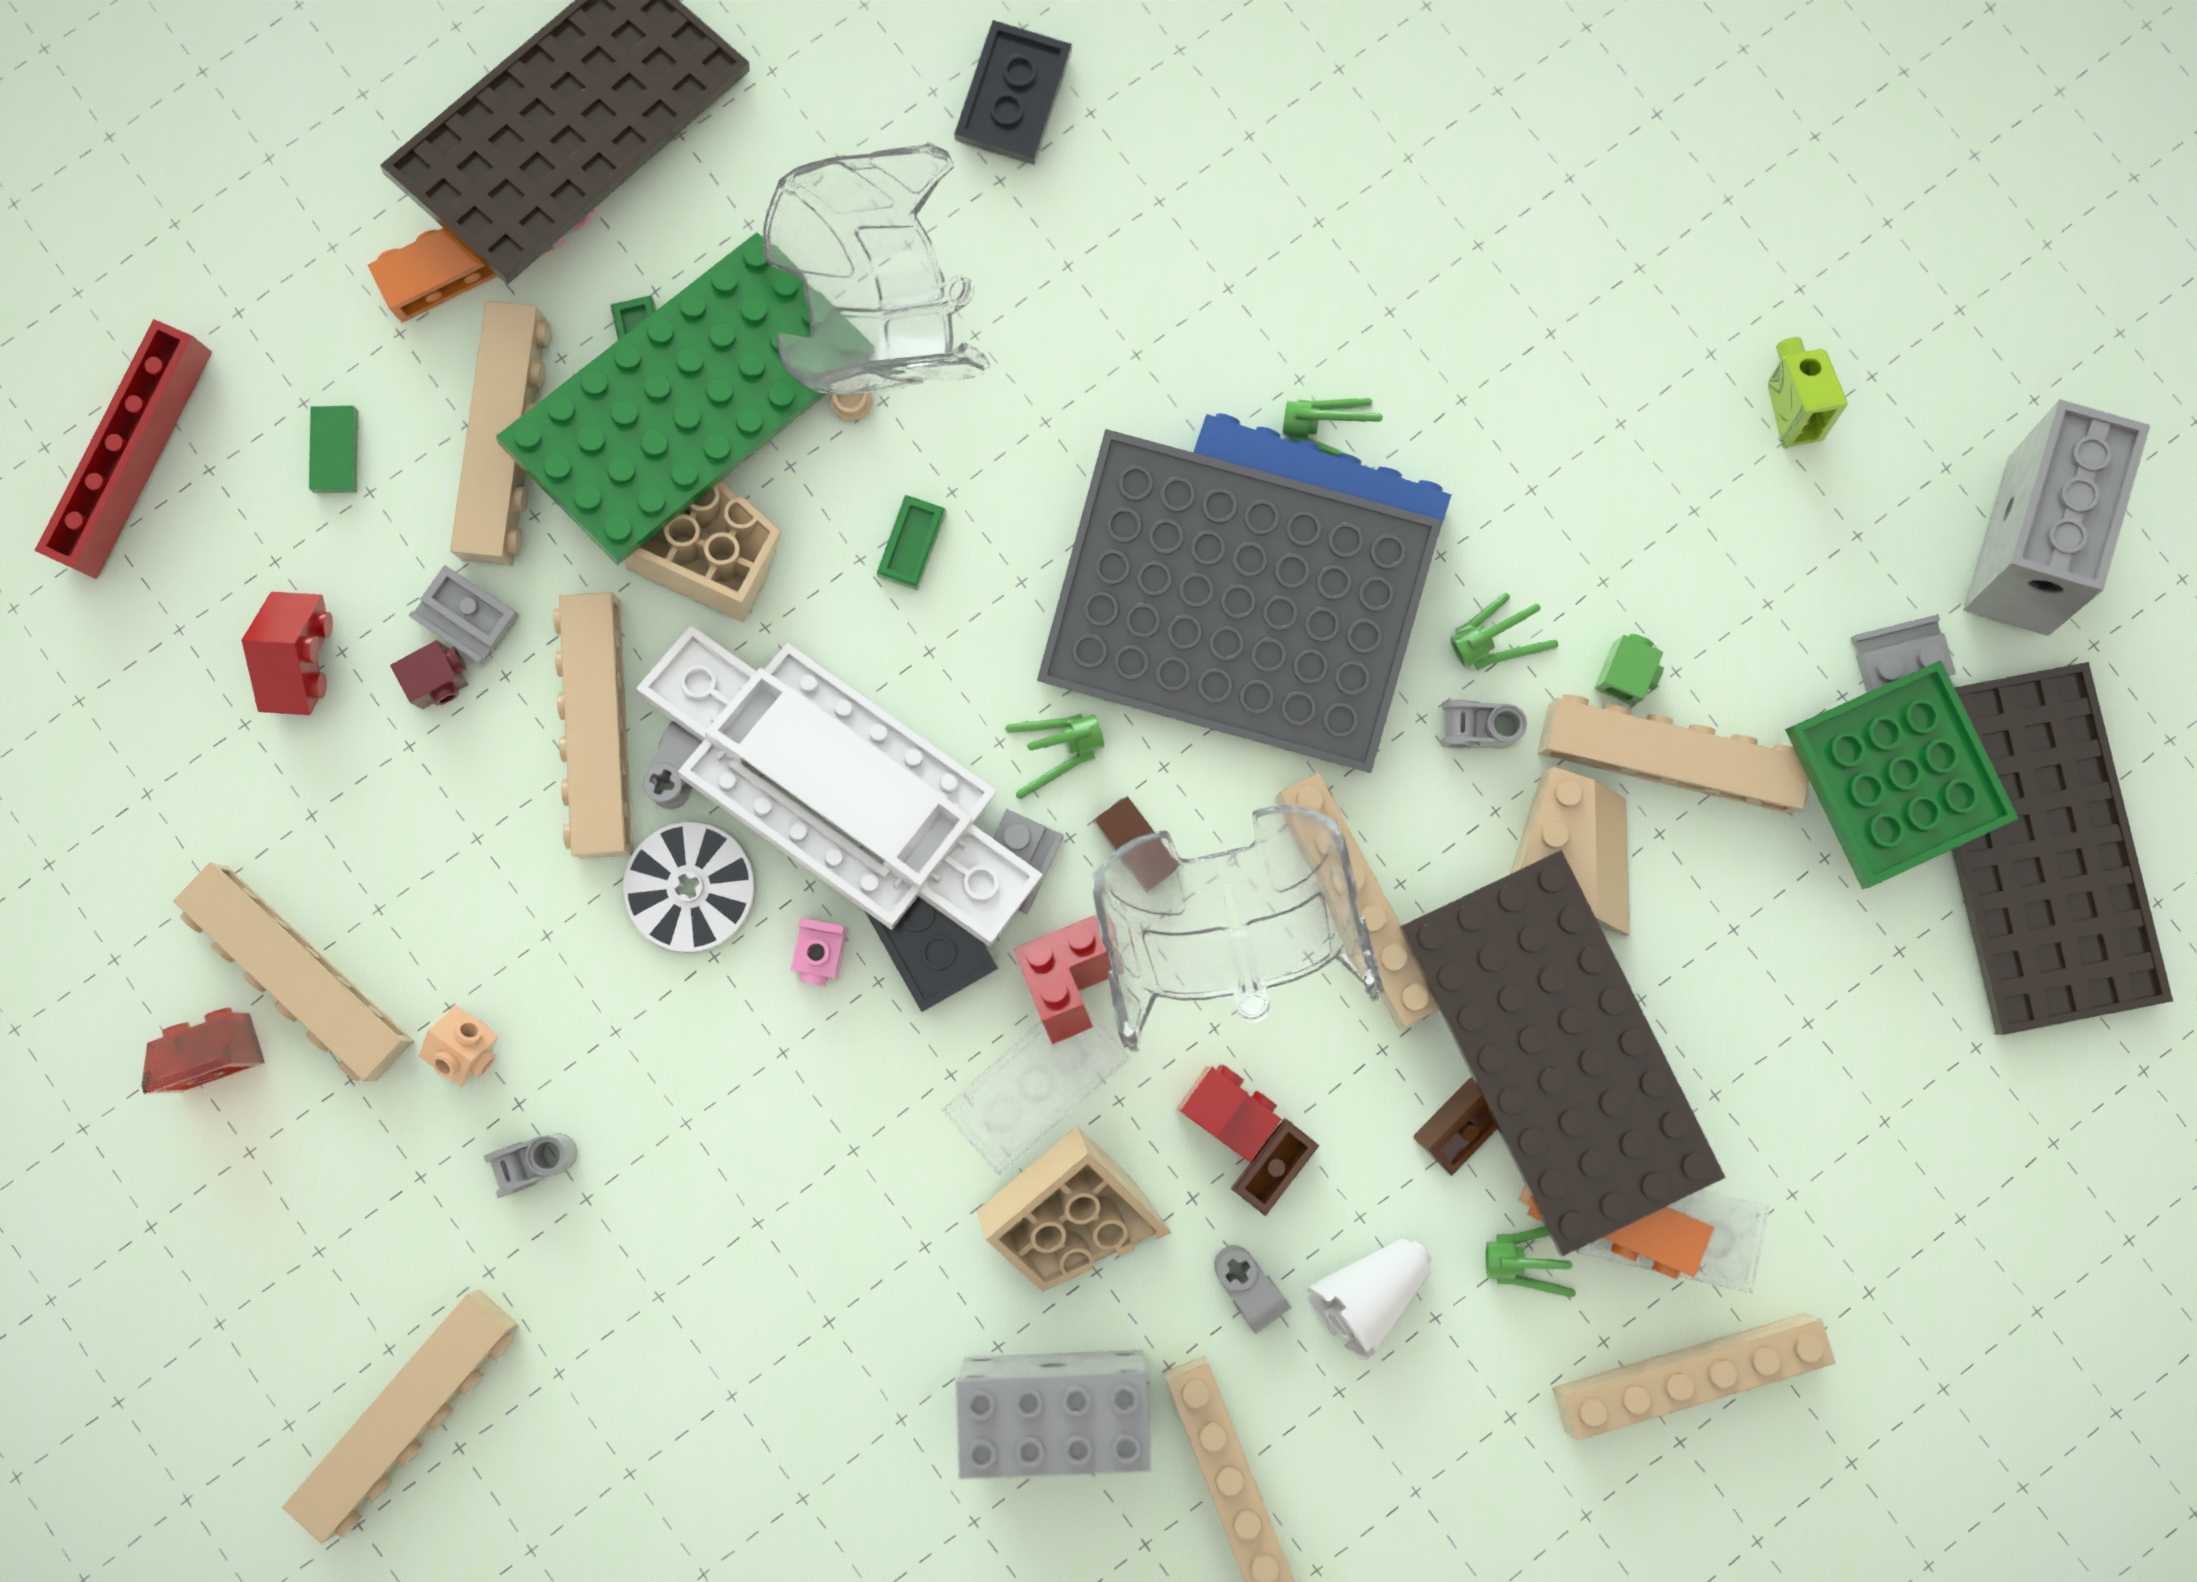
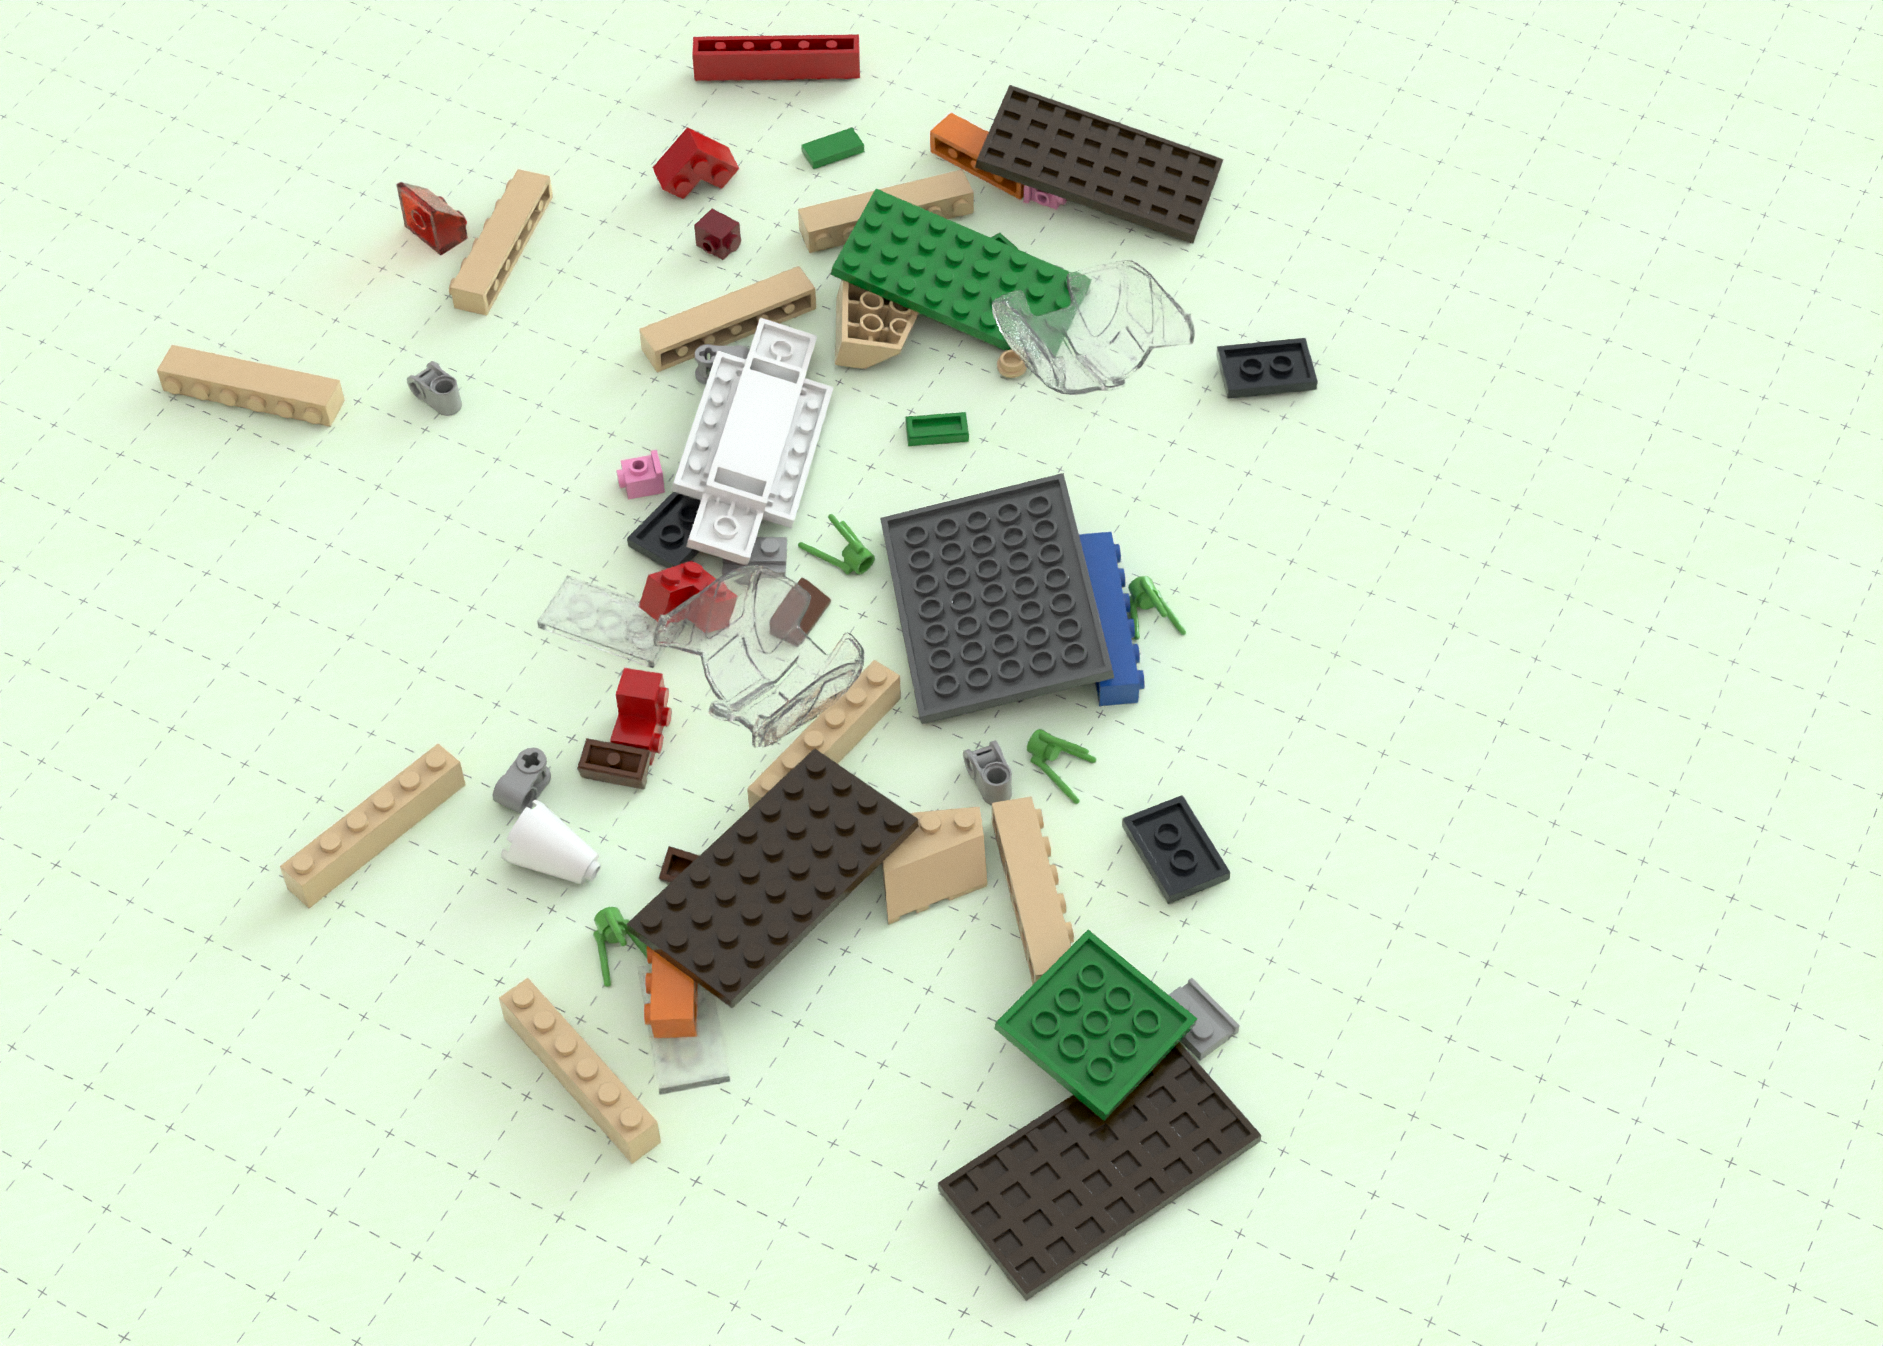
camera: 70 degrees right, 30 degrees down
light grey plate [408,565,519,666] -> none
light nougat brick [418,1005,499,1087] -> none
white piece [623,822,755,953] -> none
light grey gear [956,1350,1151,1479] -> none
tan wedge [977,1126,1171,1291] -> none
bright green brick [1594,634,1664,706] -> none
lime torso [1768,337,1848,448] -> none
light grey gear [1963,399,2151,636] -> none
none -> black plate [1122,795,1230,904]

